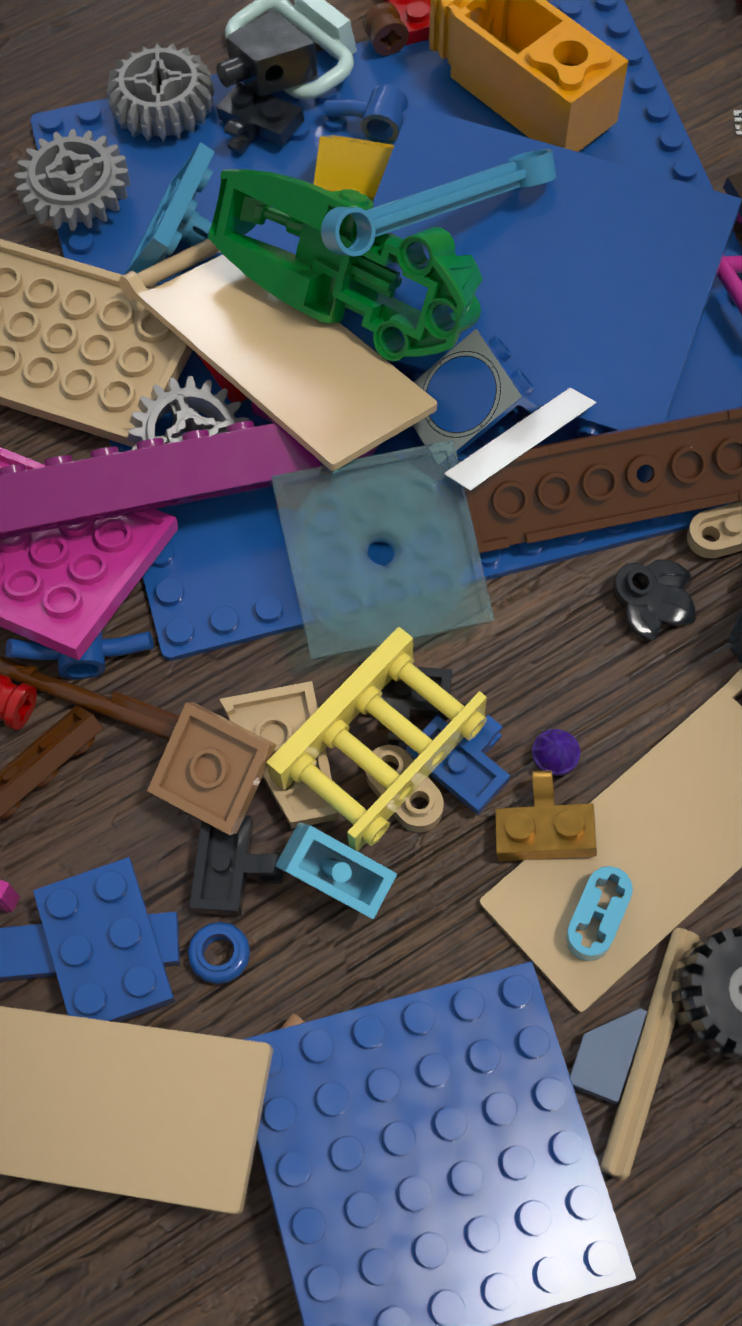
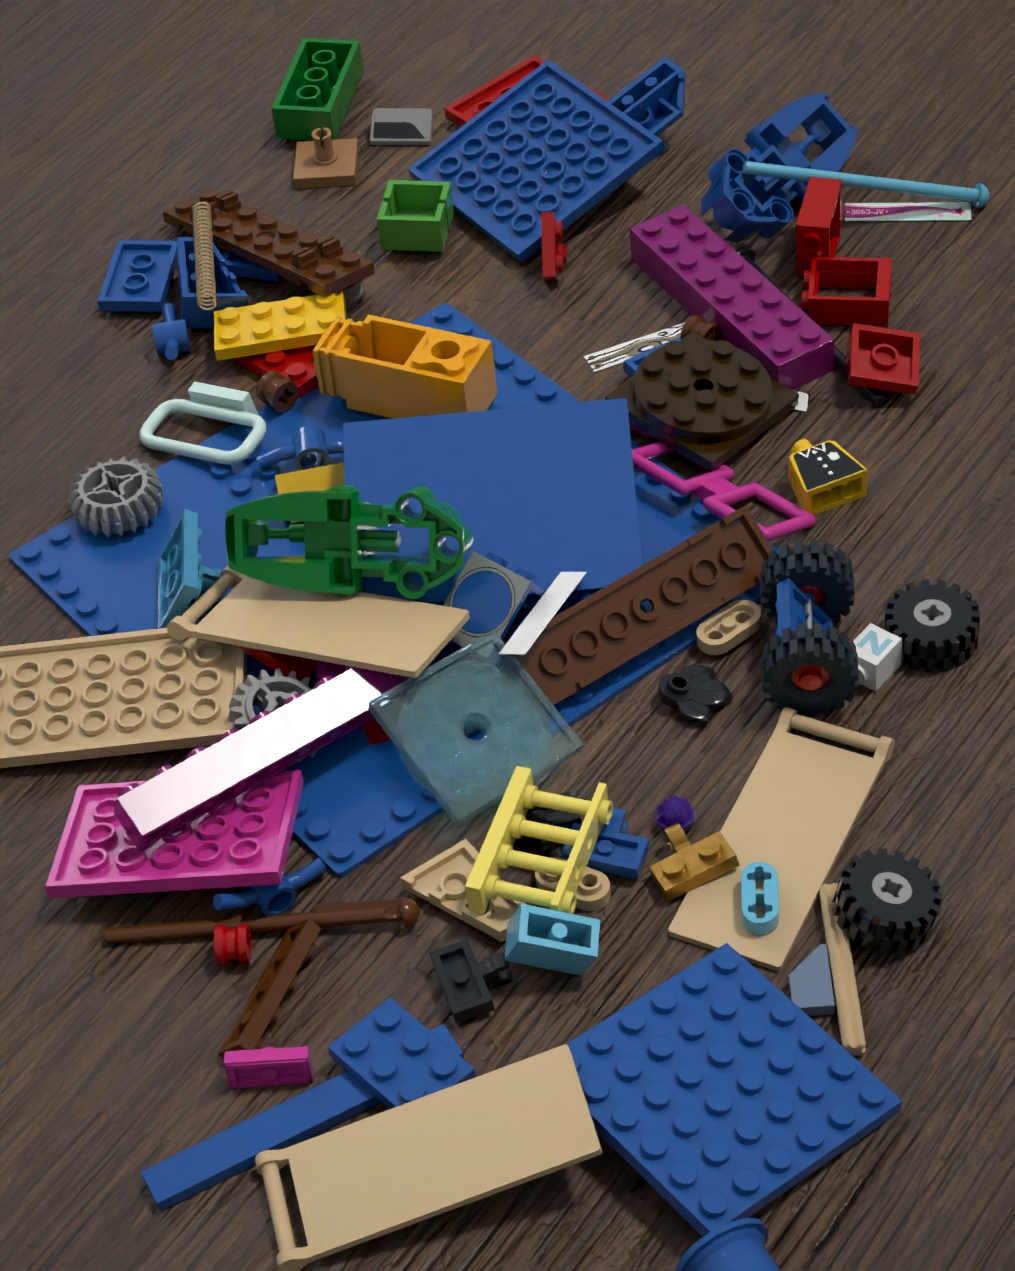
camera: 20 degrees left, 20 degrees down
light grey gear [14,129,130,231] -> none
medium nougat tile [147,702,277,835] -> none
blue piece [188,922,250,985] -> none
black torso [216,10,318,96] -> none
black plate [216,82,305,154] -> none
dark azure piece [321,149,557,256] -> none

